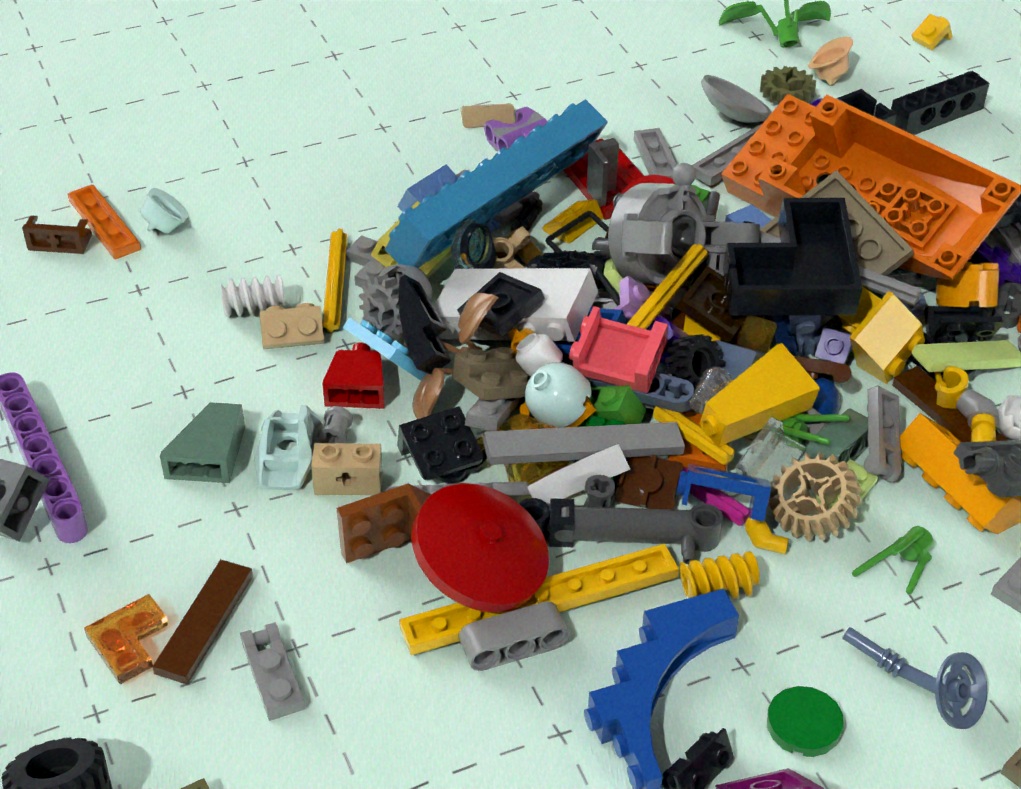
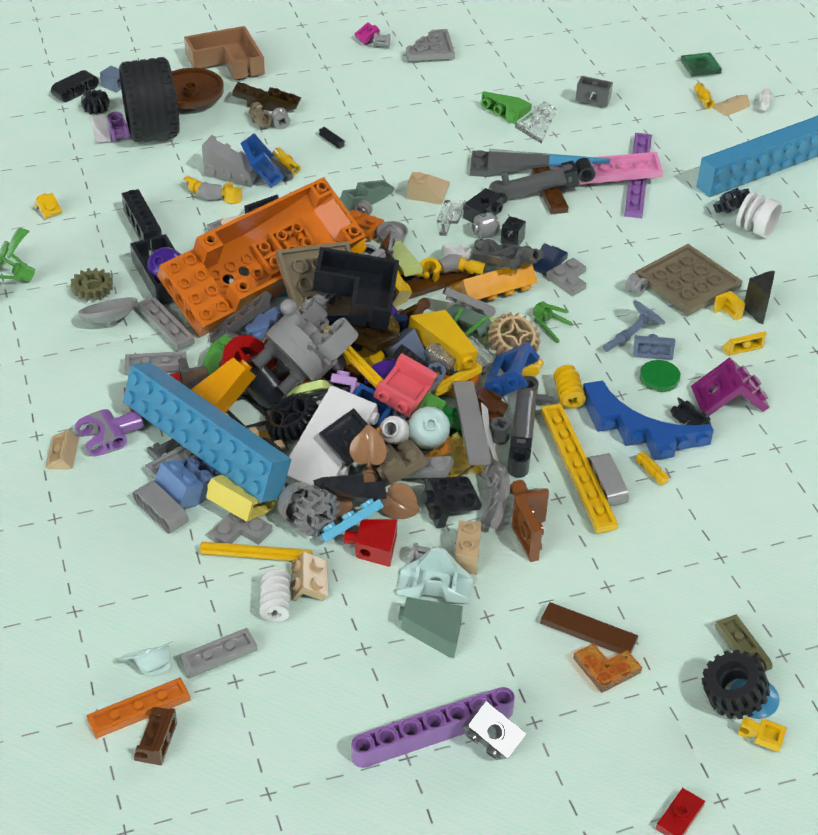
camera: 85 degrees left, 0 degrees up
light grey plate [240,622,305,721] -> none
red dish [411,483,549,612] -> none
light nougat piece [808,37,853,85] -> none
none -> light grey beam [133,481,189,534]
none -> light grey plate [180,628,258,678]
none -> light orange slope [191,358,256,413]
none -> dark grey plate [210,291,272,344]
none -> sand blue tile [633,334,675,360]
none -> yellow axle [636,452,669,485]

